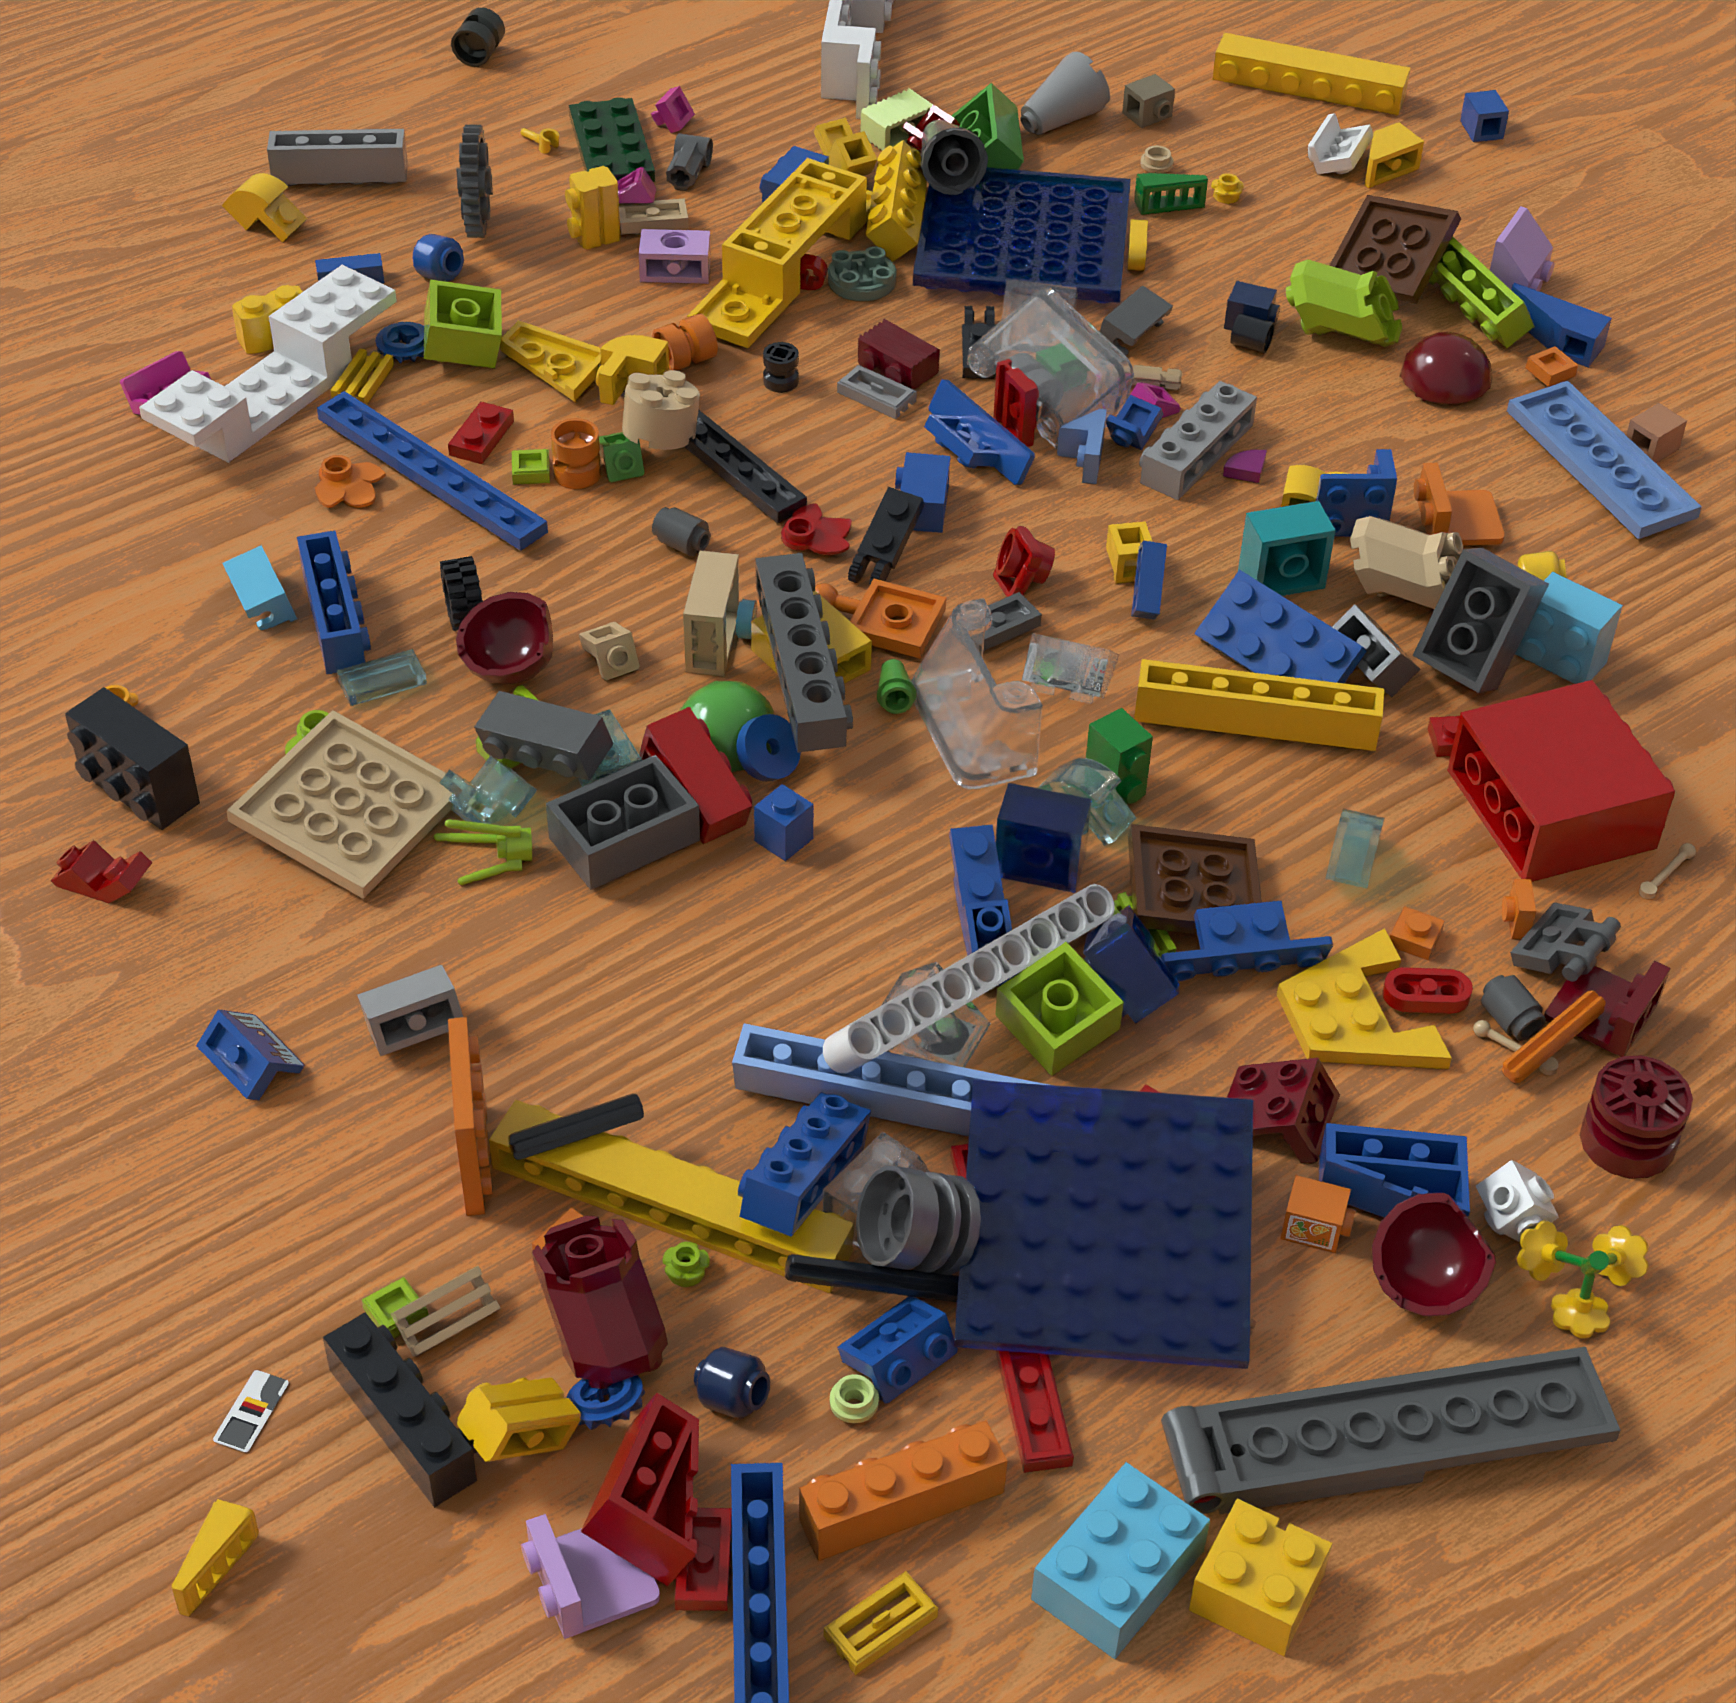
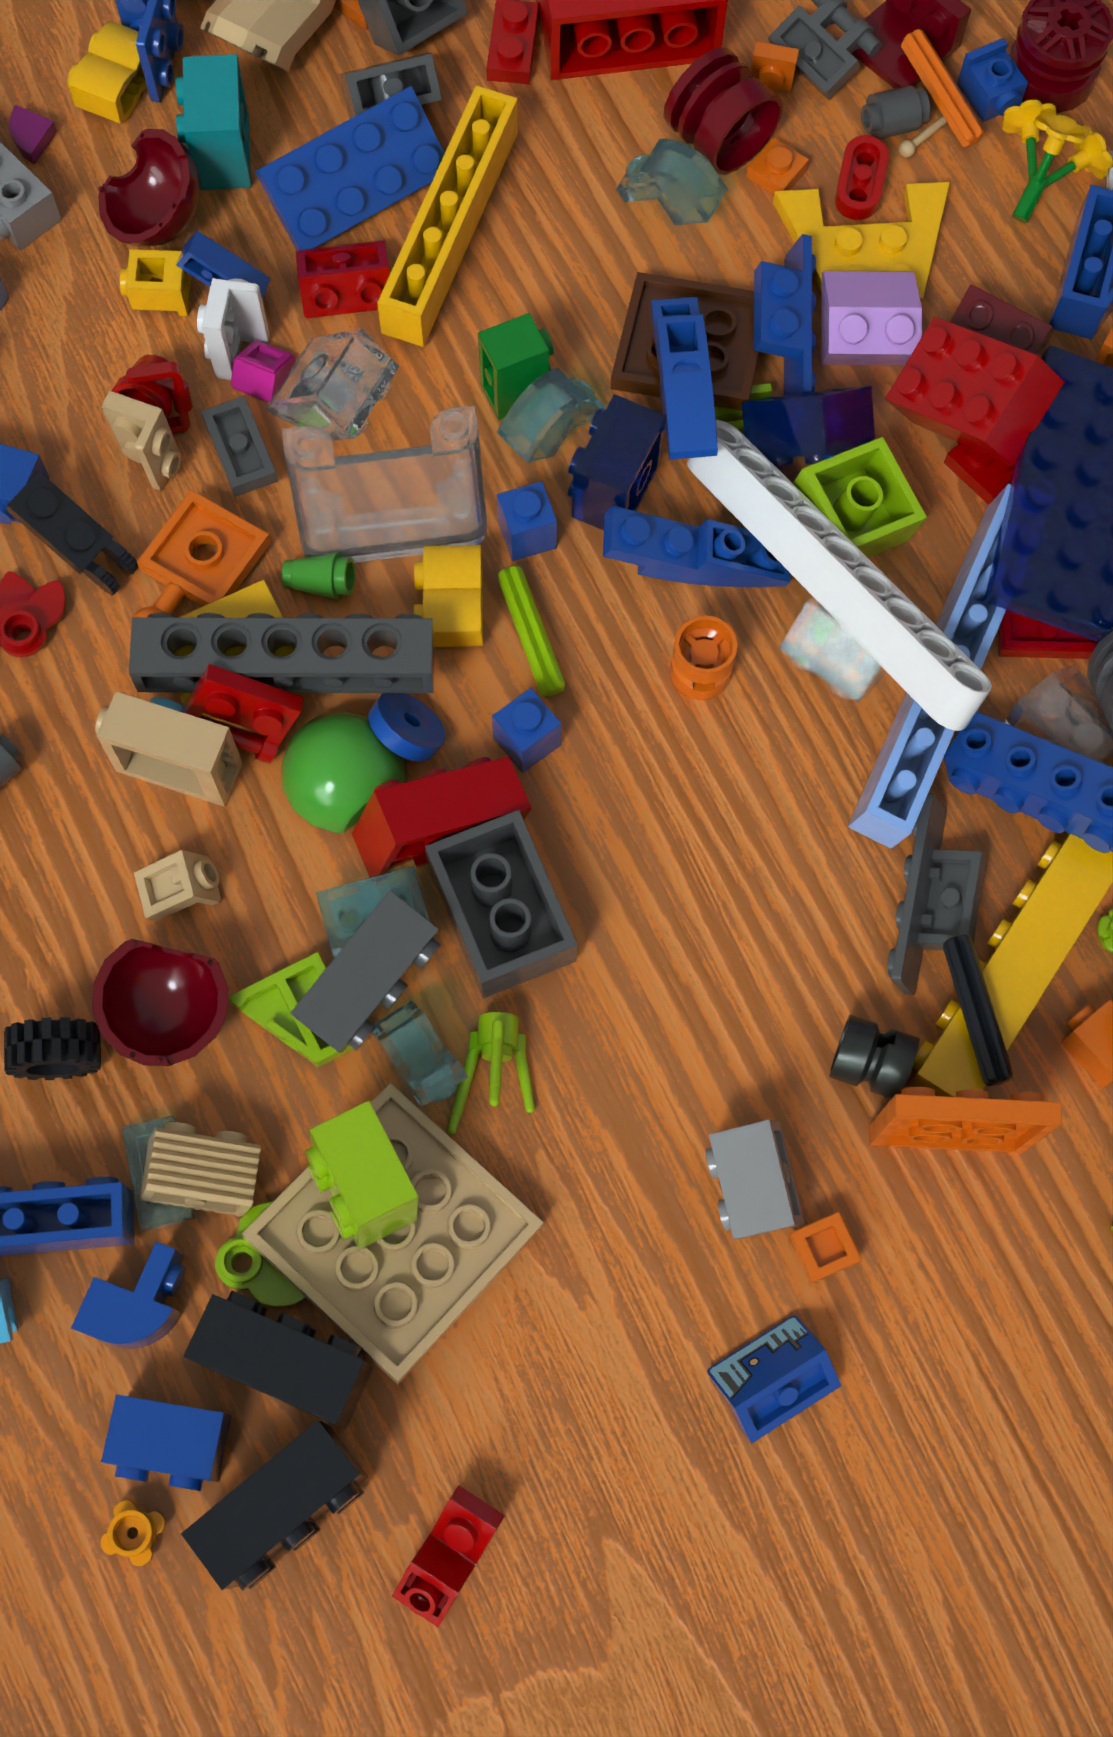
camera: 80 degrees left, 25 degrees up
none -> blue brick [71,1242,186,1348]
none -> dark red cylinder [98,129,201,247]
none -> tan bracket [101,391,181,491]
none -> blue brick [101,1395,232,1491]
none -> tan brick [139,1122,261,1216]
none -> red plate [181,664,303,764]
none -> black brick [183,1291,373,1429]
none -> white bracket [197,278,270,380]
none -> dark pink slope [231,340,295,402]
none -> red bracket [295,240,390,318]
none -> lime brick [305,1100,419,1250]
none -> yellow brick [414,545,483,647]
none -> blue brick [497,481,557,561]
none -> lime axle [498,565,565,697]
none -> blue slope [651,297,718,459]
none -> dark red wheel [663,47,783,175]
none -> orange wheel [670,615,738,700]
none -> orange plate [789,1212,862,1284]
none -> lavender slope [821,271,922,366]
none -> pearl dark grey wheel [829,1014,920,1099]
none -> red brick [885,317,1065,466]
none -> dark grey bracket [887,793,987,995]
none -> blue brick [957,38,1028,122]
none -> yellow plant [1002,100,1113,223]

